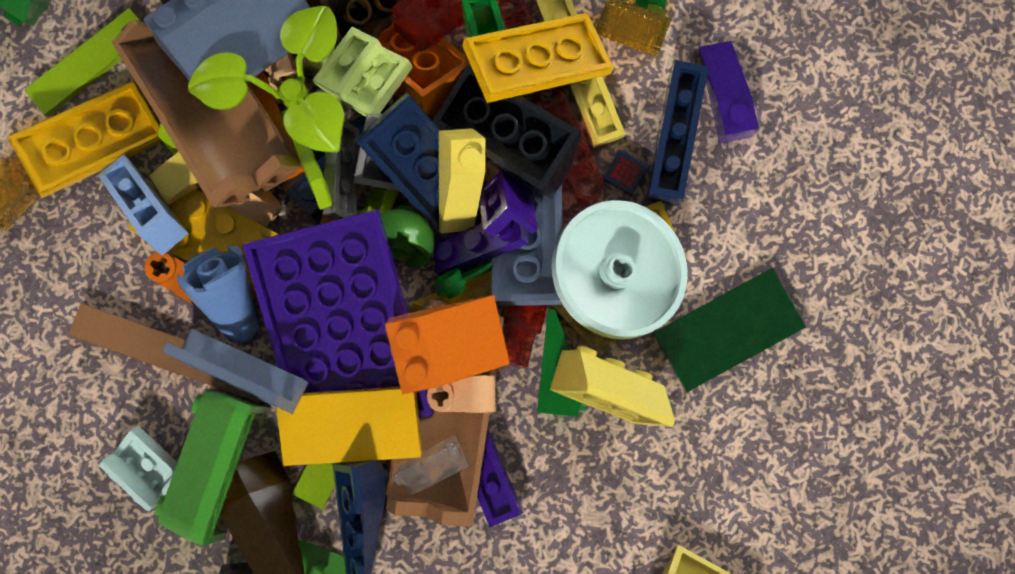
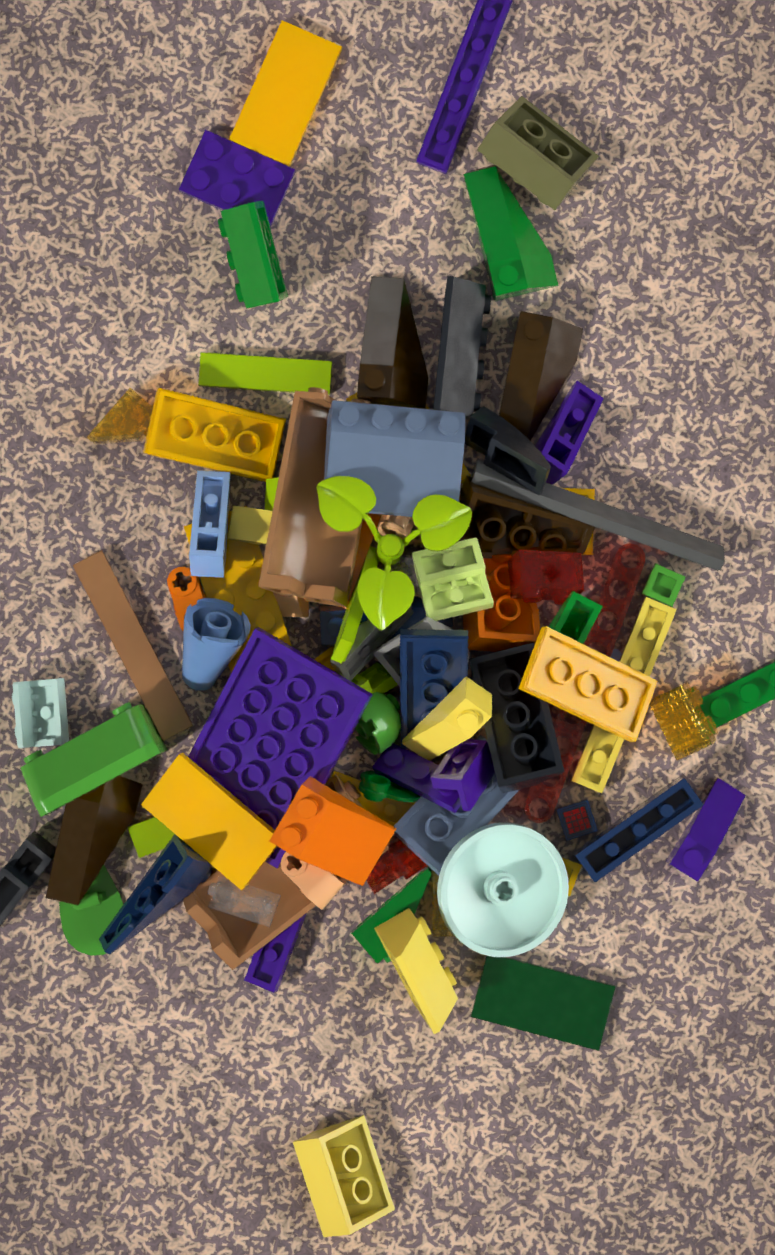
camera: 40 degrees right, 5 degrees up
sand blue fence [162,329,308,414] -> none

